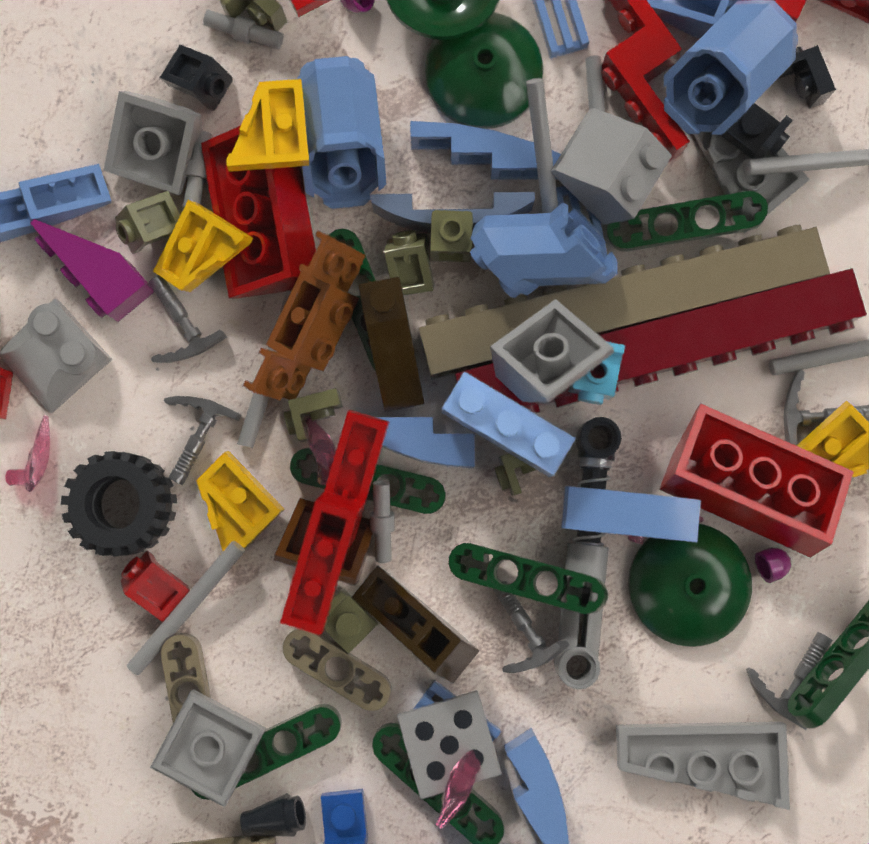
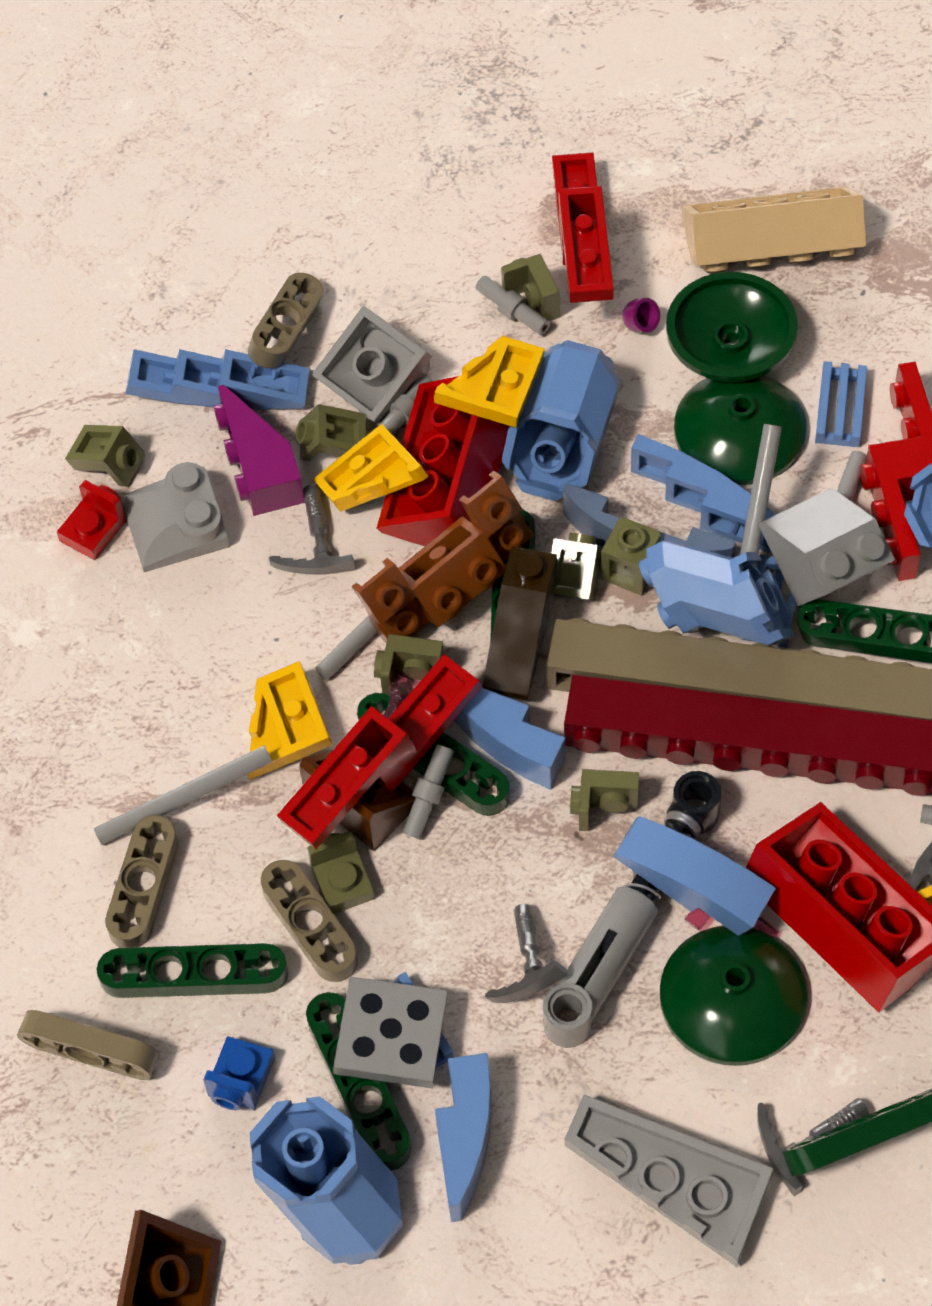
camera: 25 degrees right, 25 degrees down
clear pink bar [5,415,50,492] -> none
black tyre [61,451,177,557] -> none
red bracket [120,550,190,622] -> none
light grey tile [150,689,266,807] -> none
black bracket [160,44,233,111] -> none
flat silver piece [164,396,242,485] -> none
black cone [240,793,306,837] -> none
dark brown slope [352,565,479,683] -> none
clear pink bar [435,749,481,828] -> none
light blue brick [442,372,576,477] -> none
dark green beam [448,543,608,614] -> none
light grey slope [490,299,614,403] -> none
medium azure brick [569,342,625,405] -> none
magenta hinge [755,547,792,583] -> none
none -> dark tan beam [248,273,323,368]

